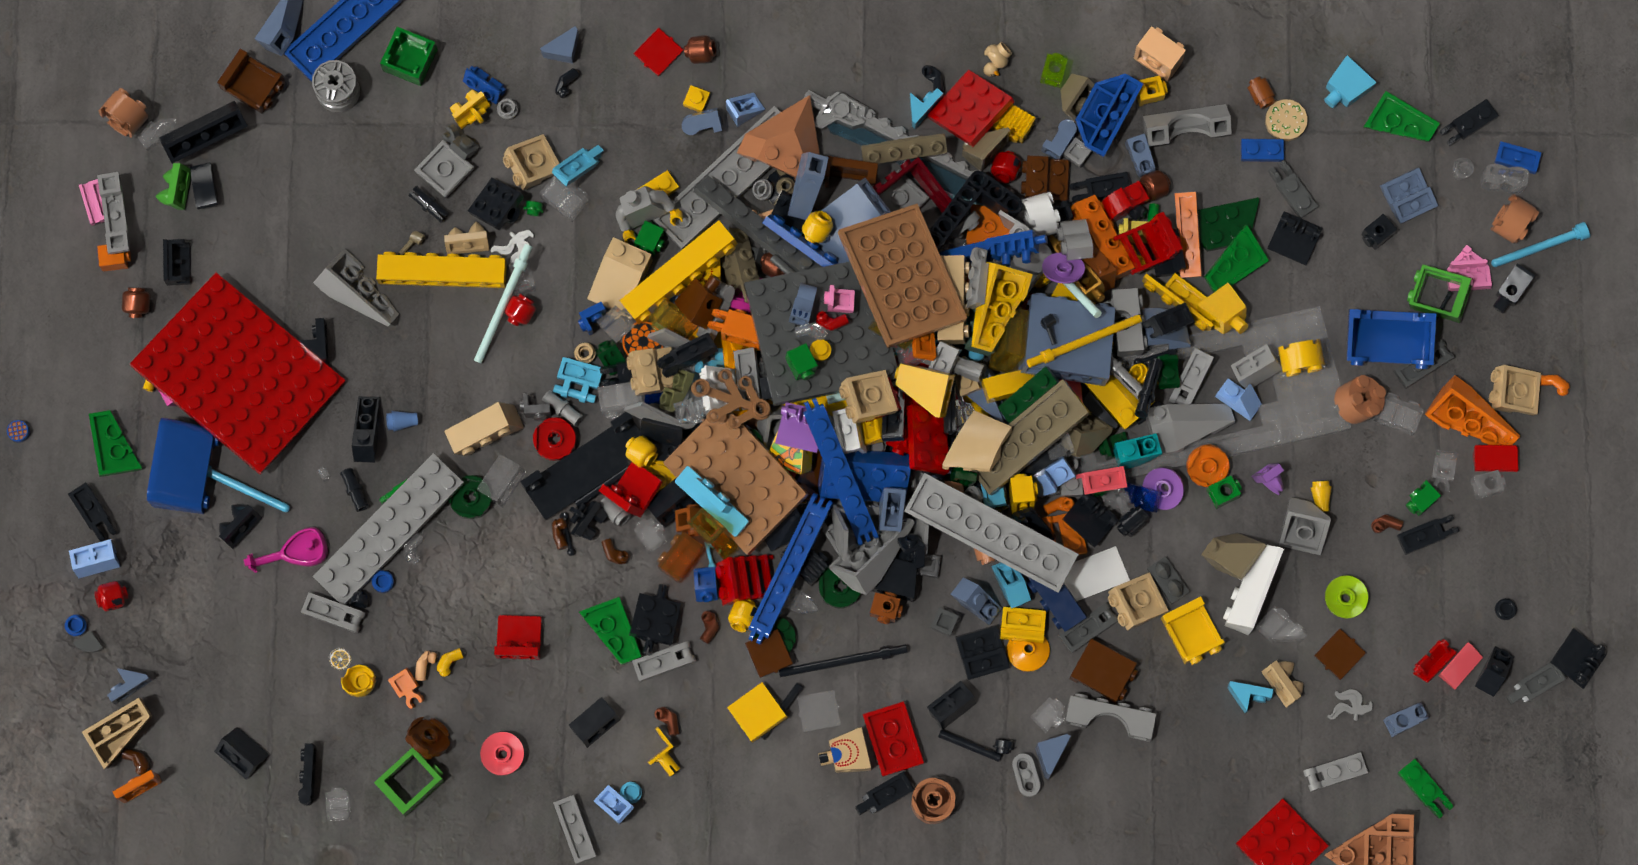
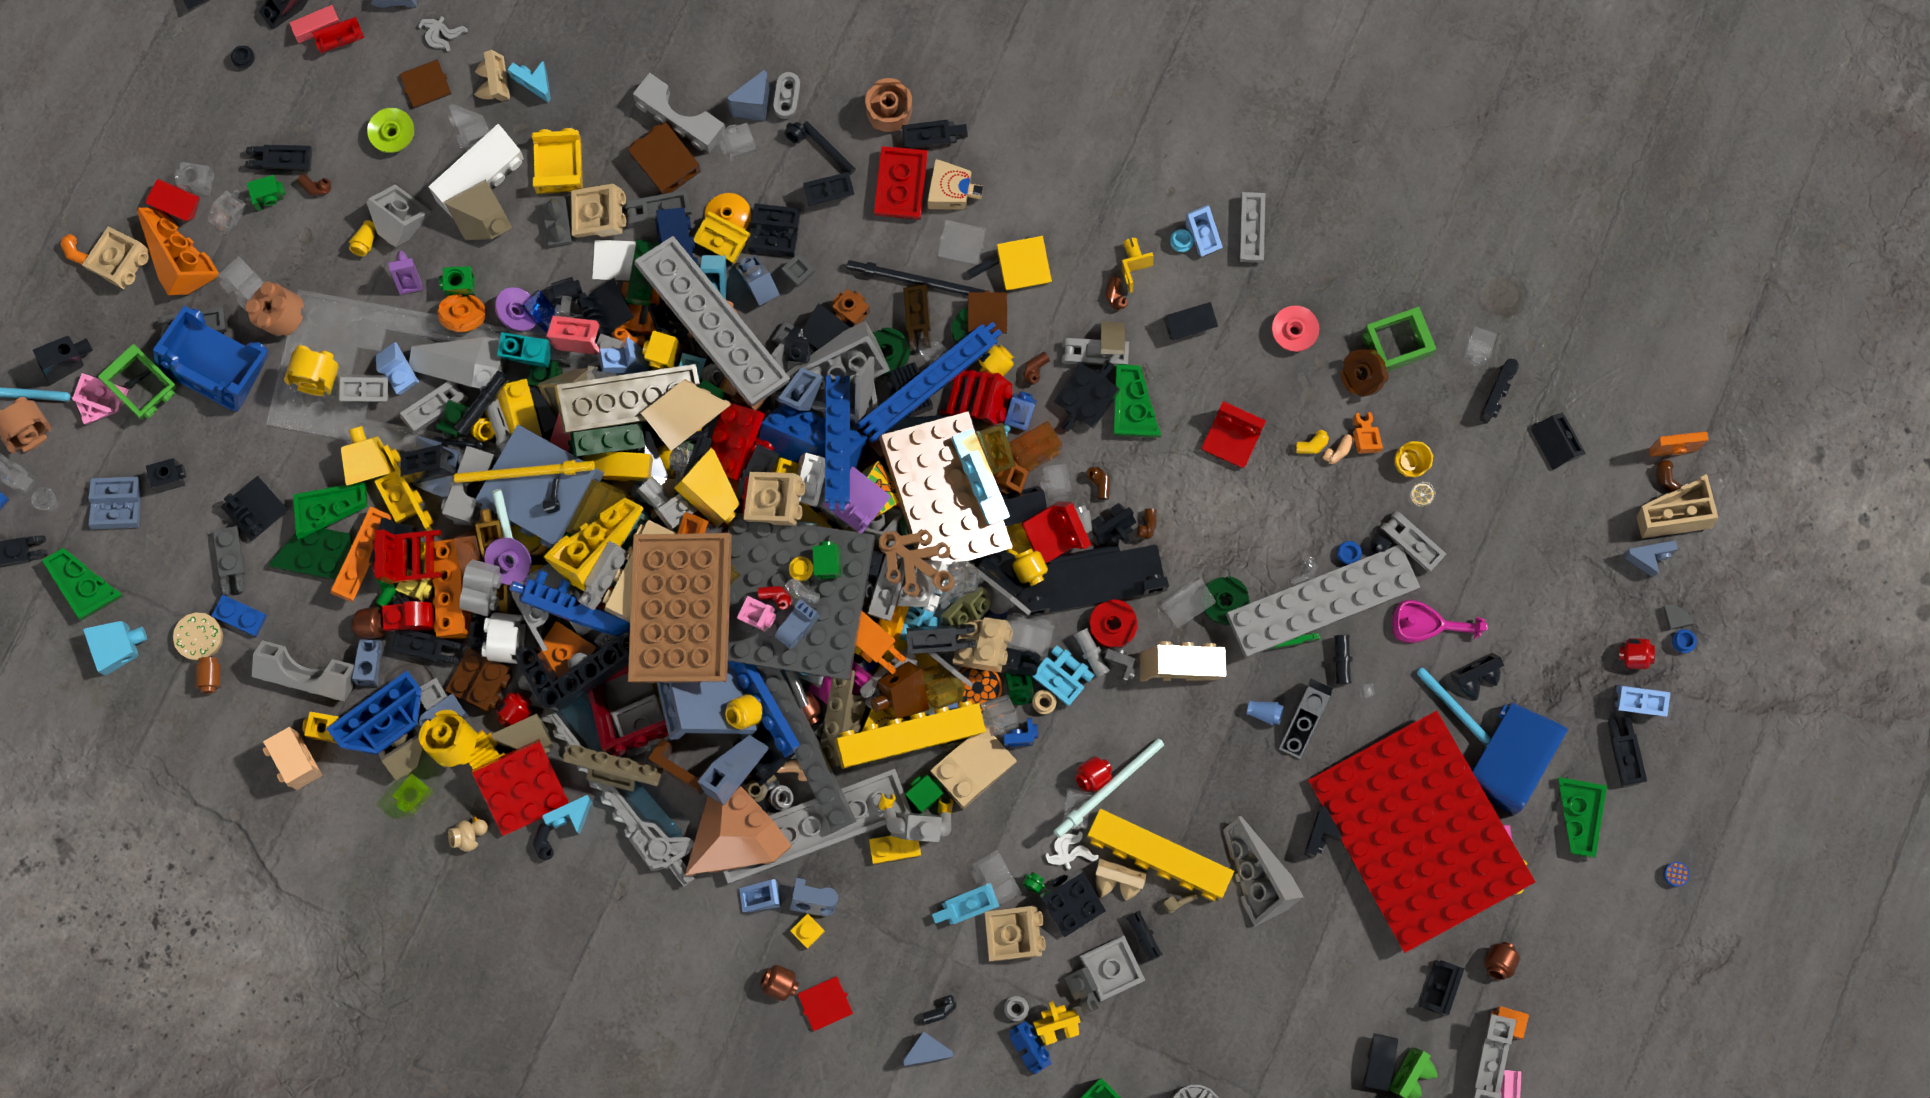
camera: 160 degrees left, 0 degrees up
black hinge [559,512,575,556] -> none
none -> yellow brick [419,710,477,767]
none -> dark green plate [626,239,659,306]
none -> dark brown hinge [903,284,931,351]
none -> dark tan slope [1100,321,1125,355]

